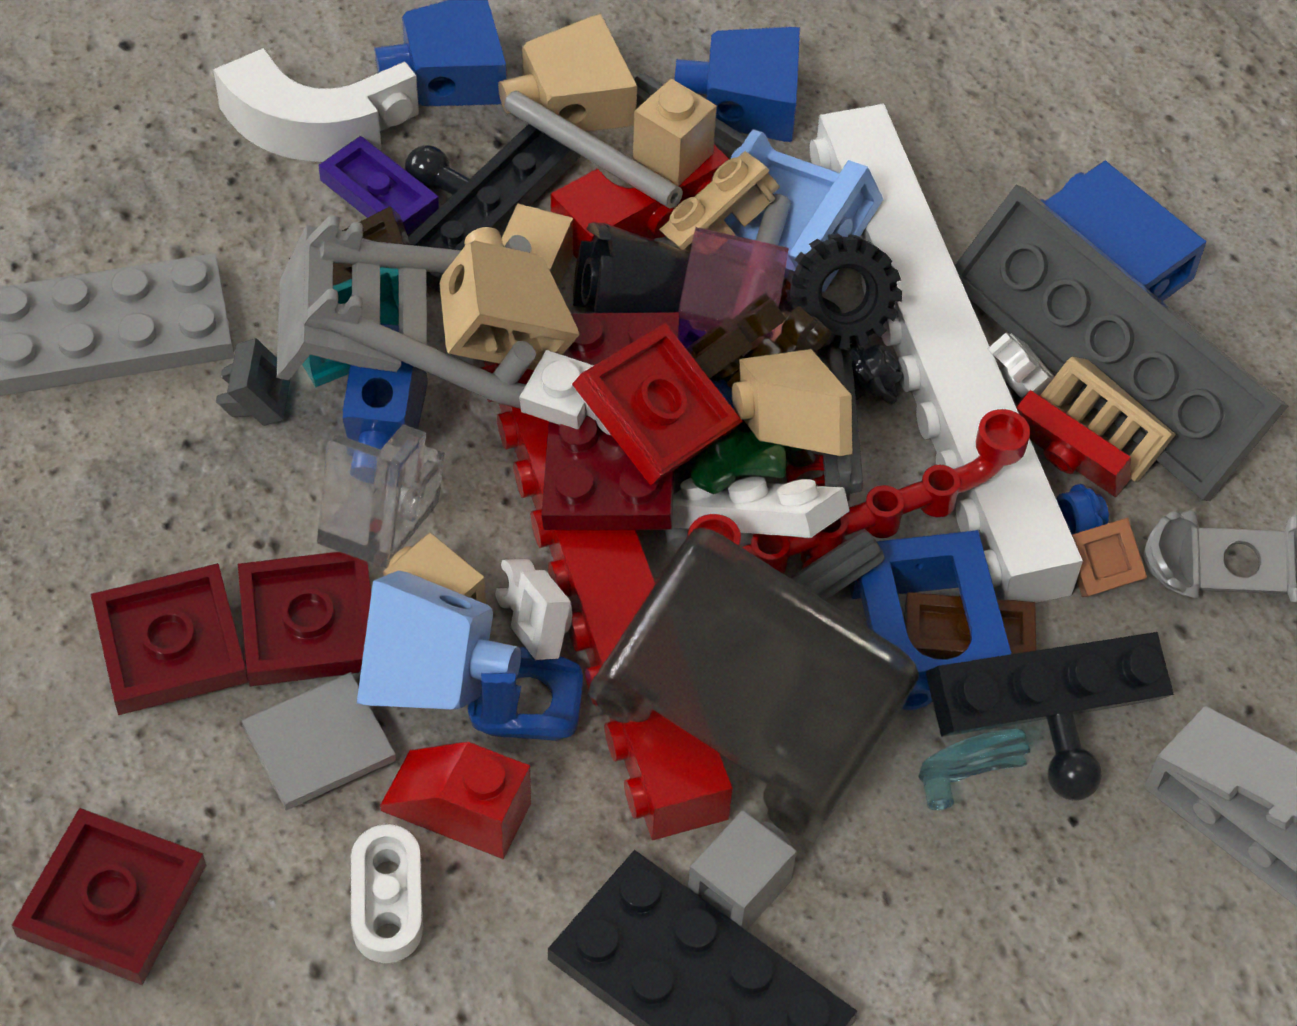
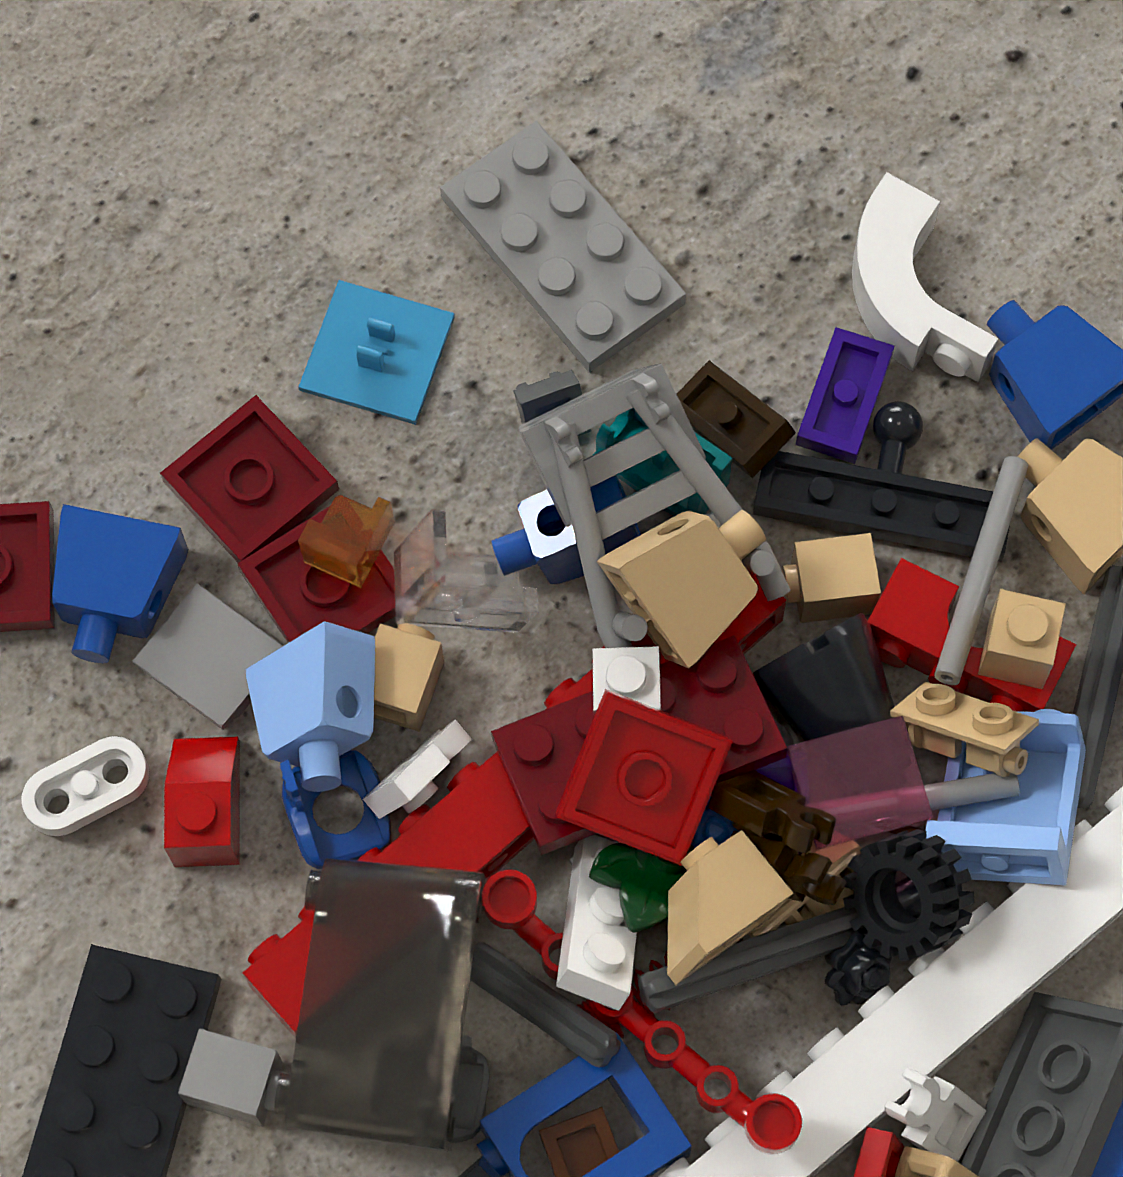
camera: 70 degrees right, 15 degrees up
none -> blue torso [52,504,189,664]
none -> dark azure piece [298,280,455,425]
none -> clear orange panel [298,495,395,588]

